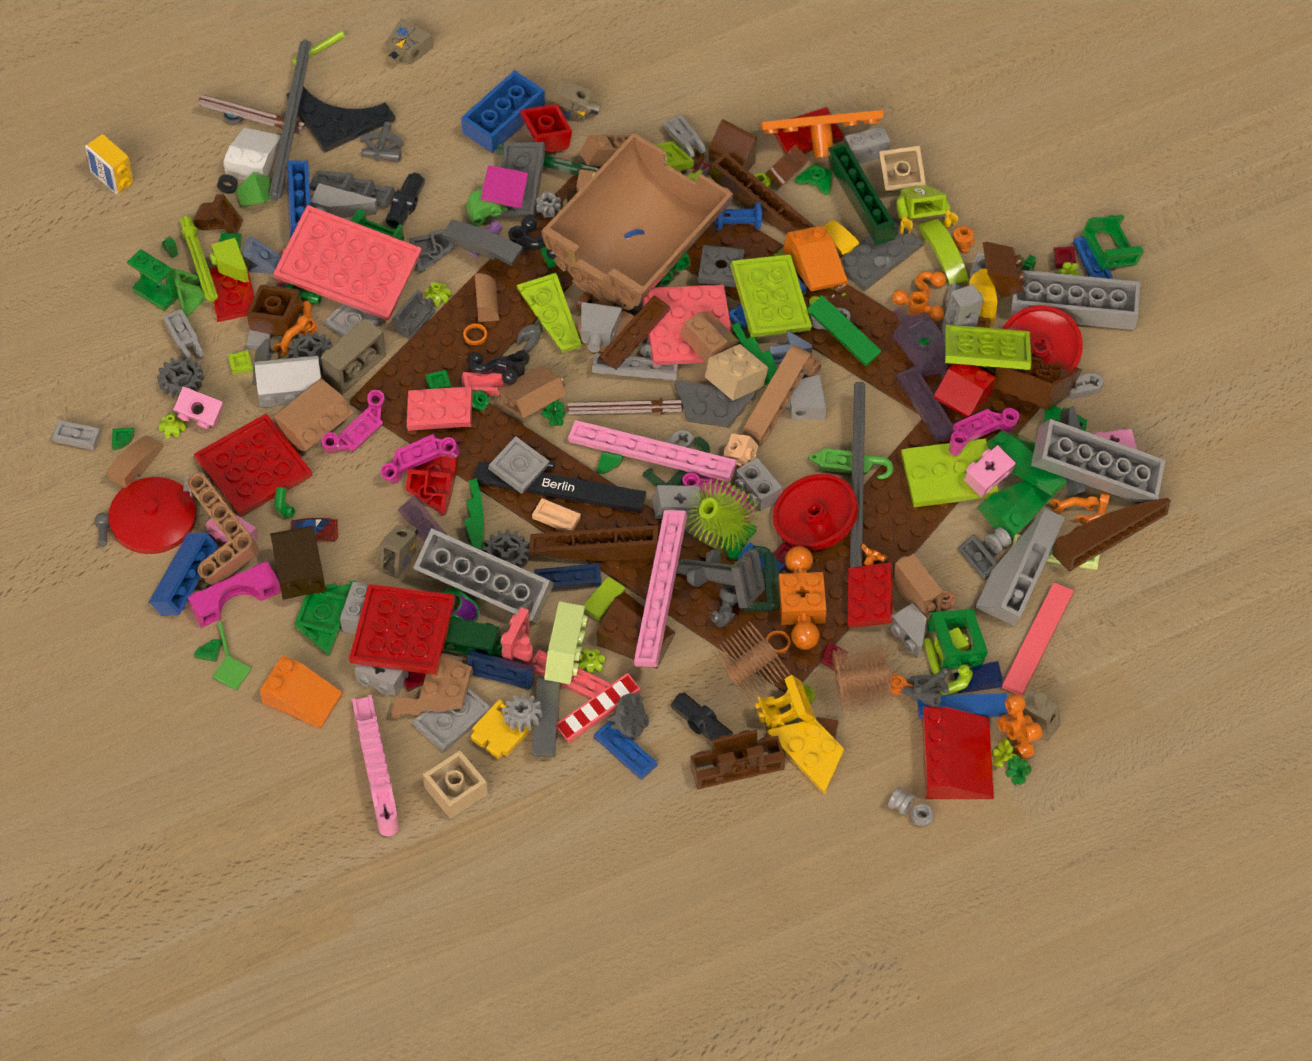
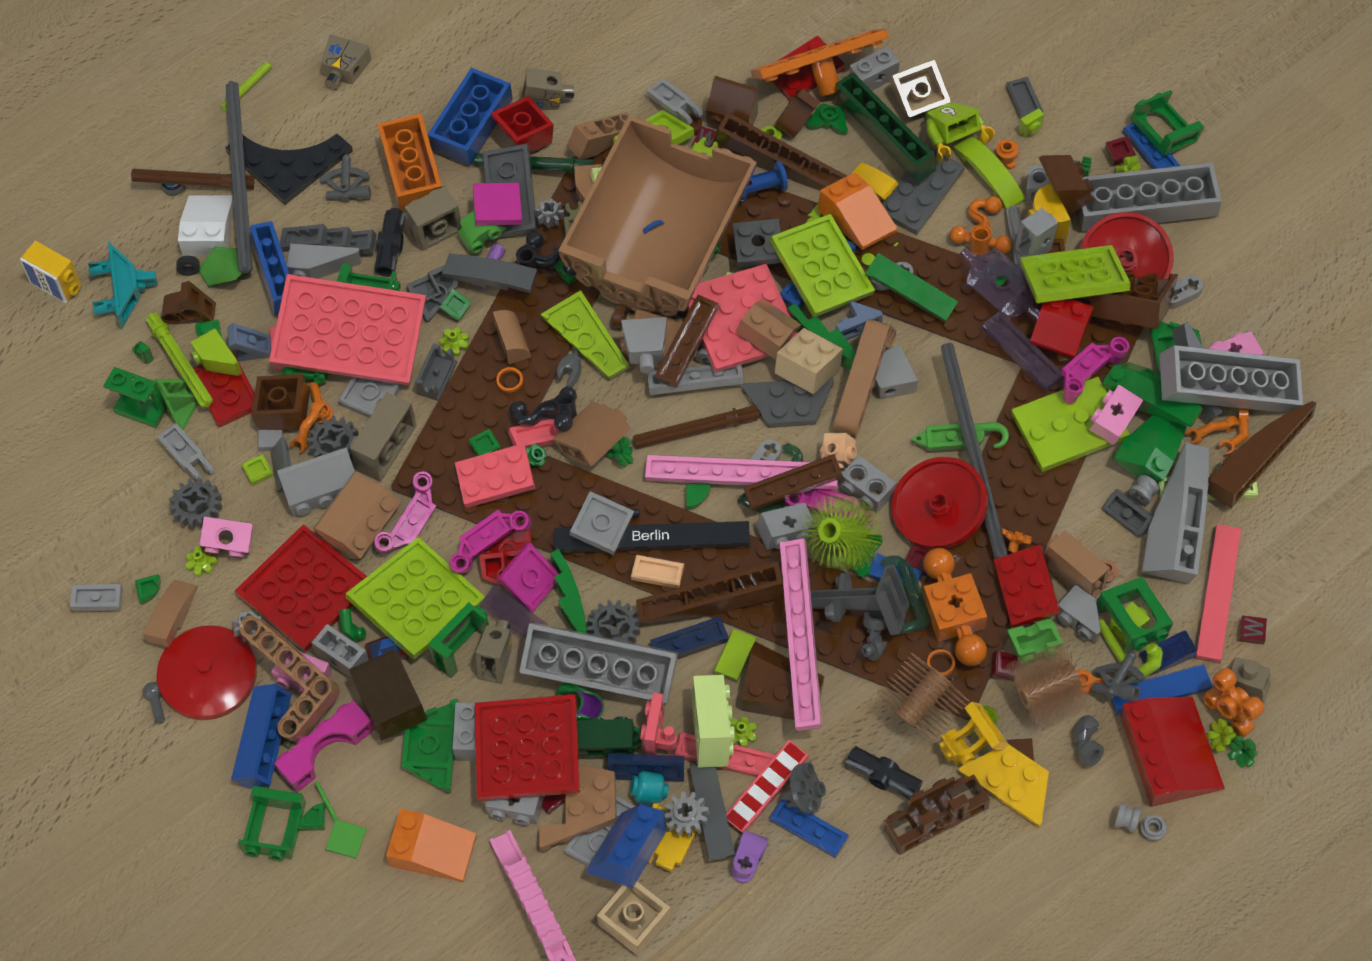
camera: 10 degrees left, 5 degrees up
none -> teal connector [88,241,158,329]
none -> green panel [238,786,306,861]
none -> light grey brick [311,624,369,680]
none -> lime plate [346,537,486,660]
none -> orange brick [377,113,442,211]
none -> dark tan brick [405,186,462,251]
none -> green panel [428,602,490,678]
none -> green plate [439,289,471,322]
none -> dark pink tile [497,543,559,612]
none -> blue slope [586,804,667,888]
none -> teal head [630,771,669,806]
none -> medium lavender piece [732,830,769,883]
none -> reddish brown tile [743,454,843,511]
none -> dark grey tile [1006,77,1043,119]
none -> bright green cylinder [1007,618,1064,666]
none -> lime plate [1019,108,1044,138]
none -> dark grey arm [1073,715,1104,767]
none -> dark red tile [1239,615,1267,644]

